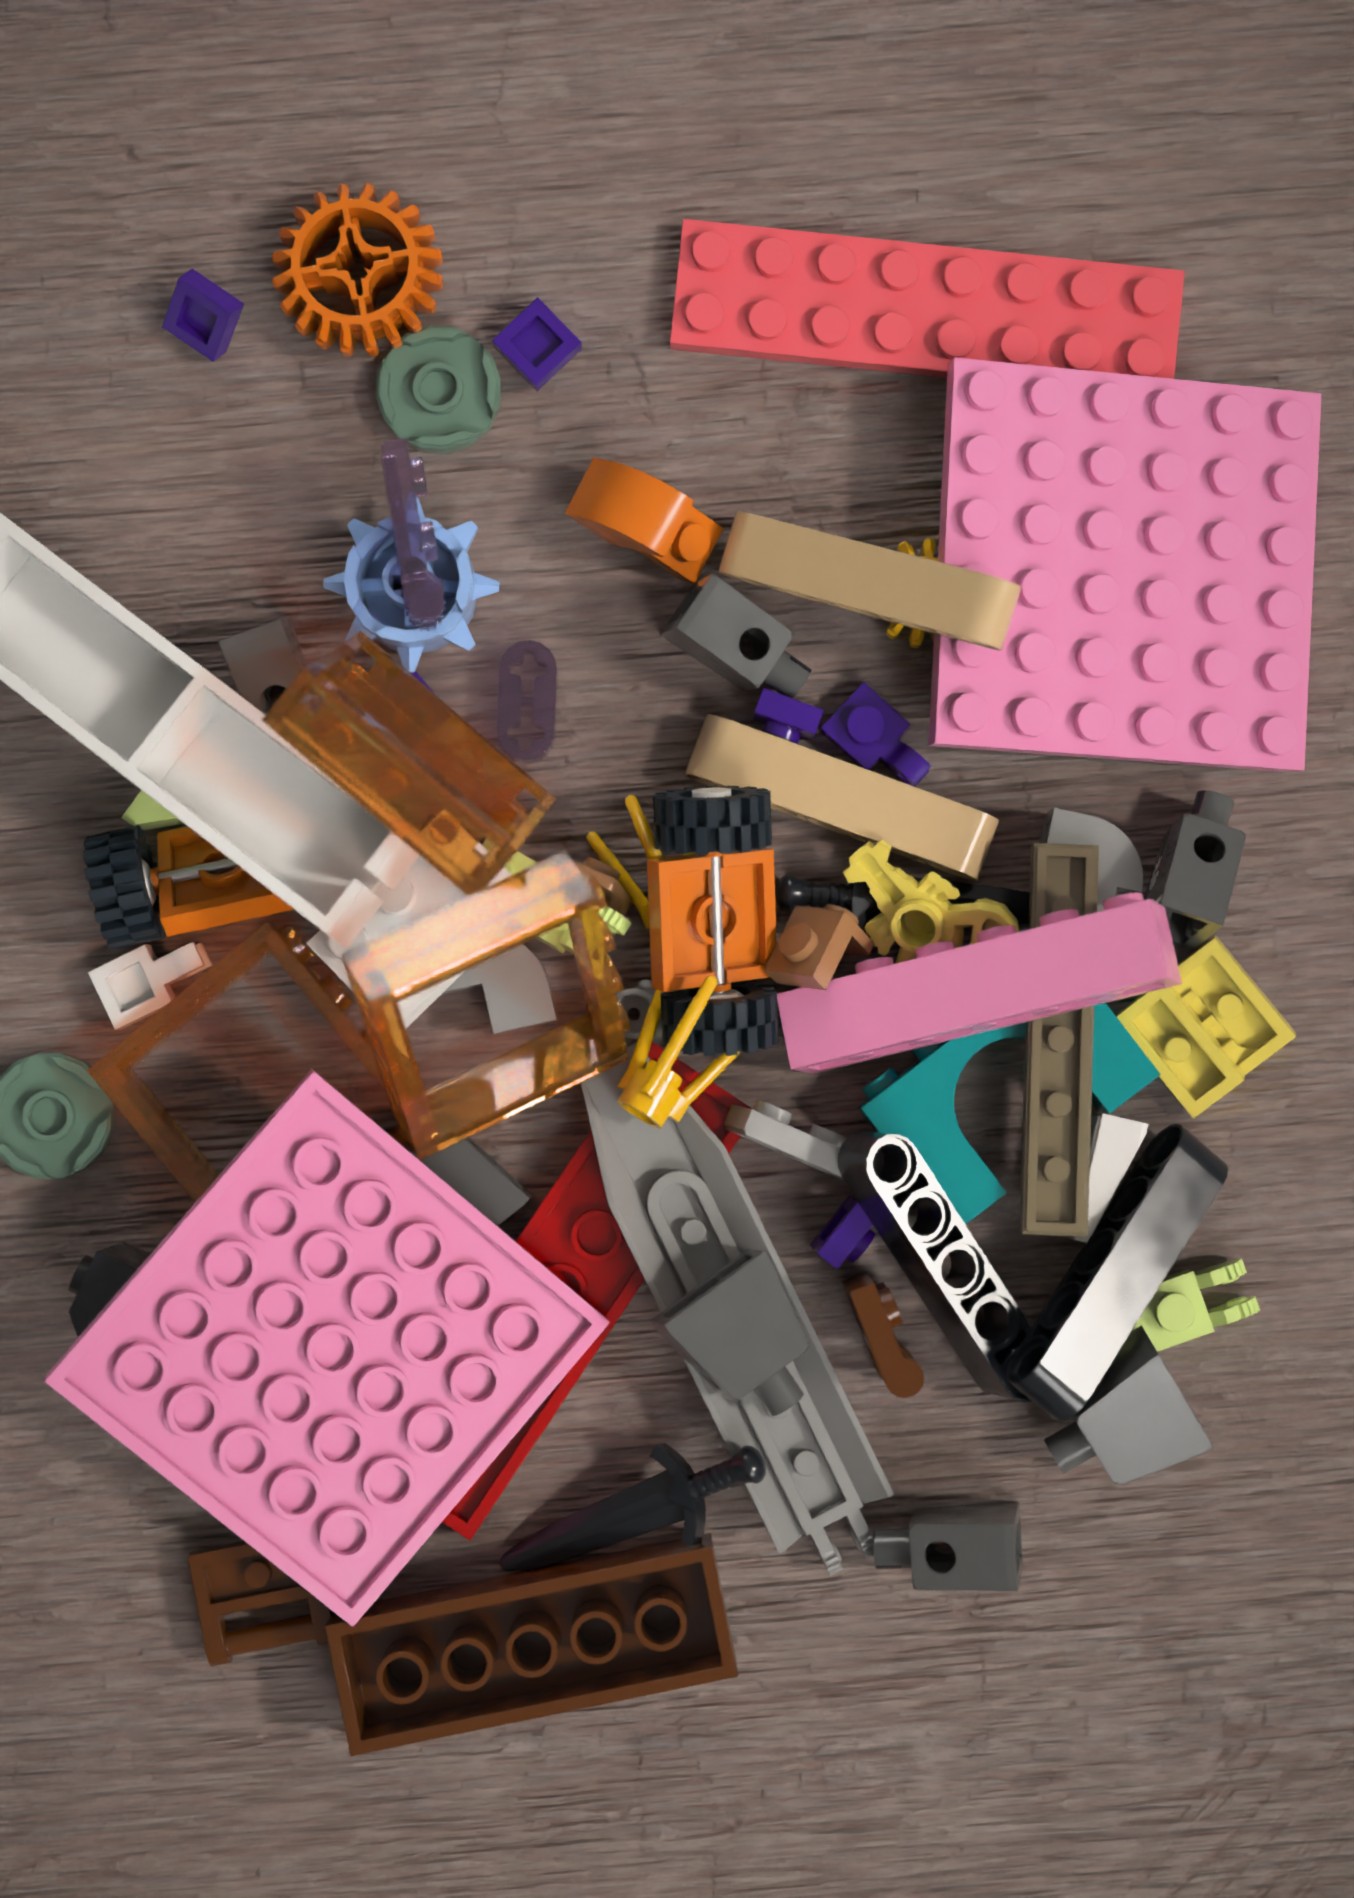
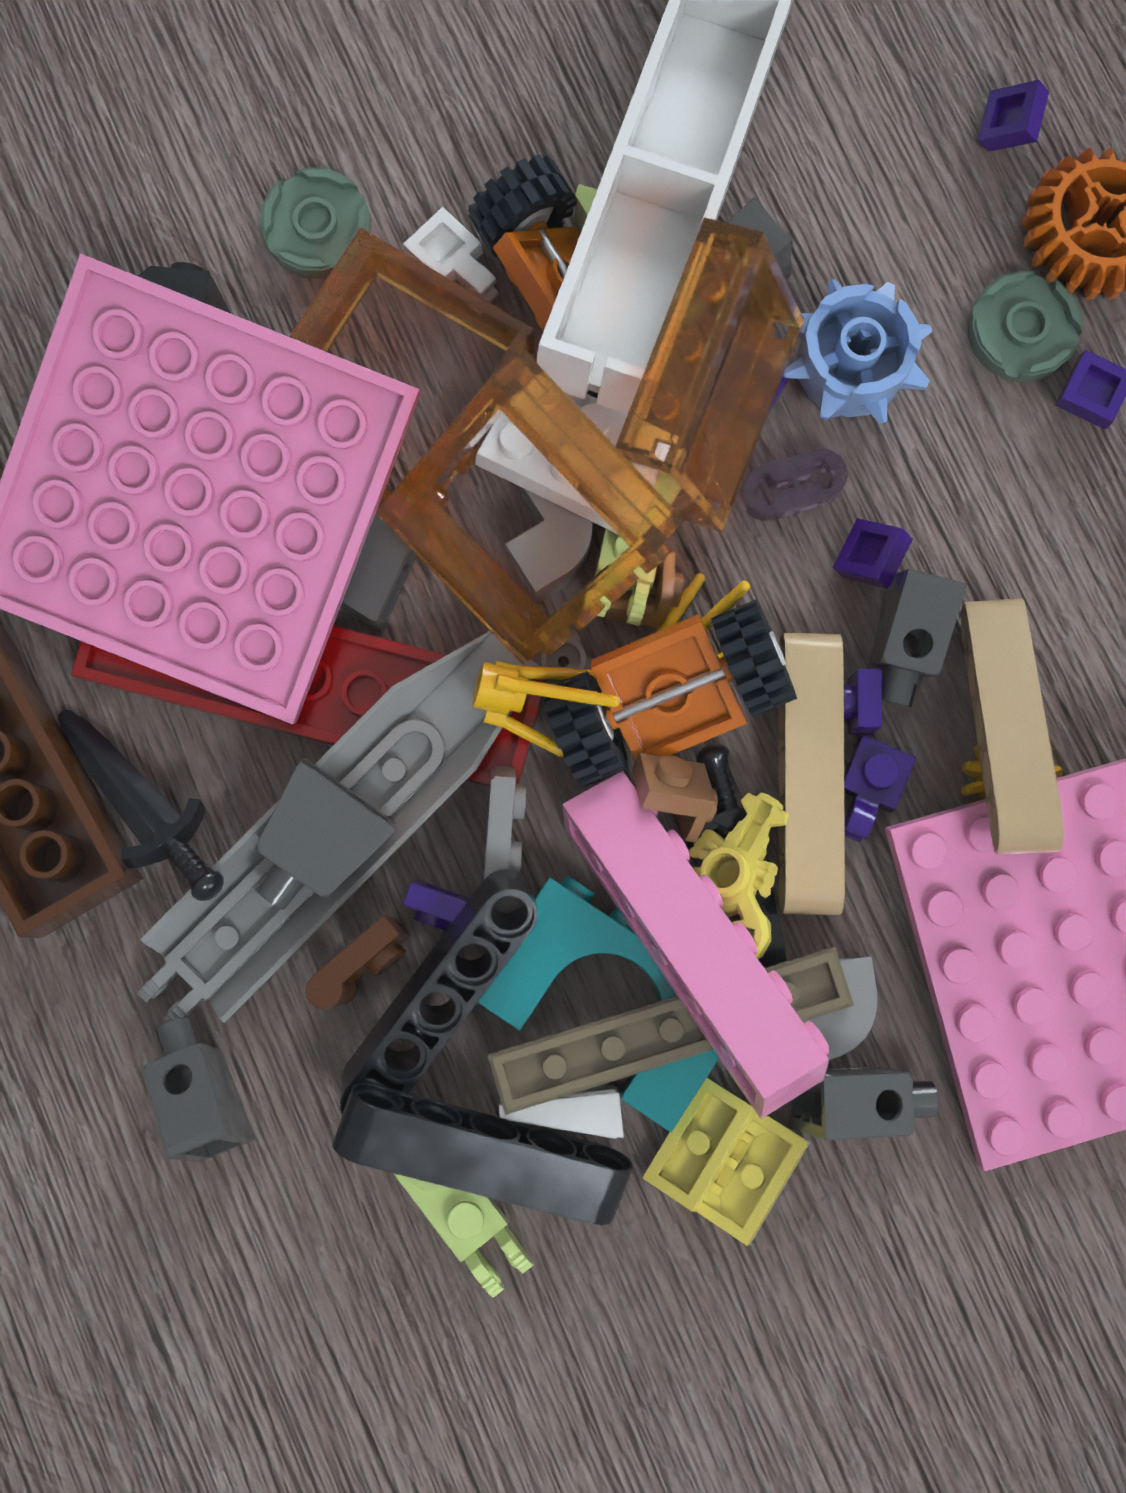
camera: 70 degrees right, 5 degrees down
clear purple hinge [381,438,446,631] -> none
orange brick [565,457,724,584] -> none
torso [1044,1325,1214,1485] -> none
none -> dark purple plate [832,518,913,589]

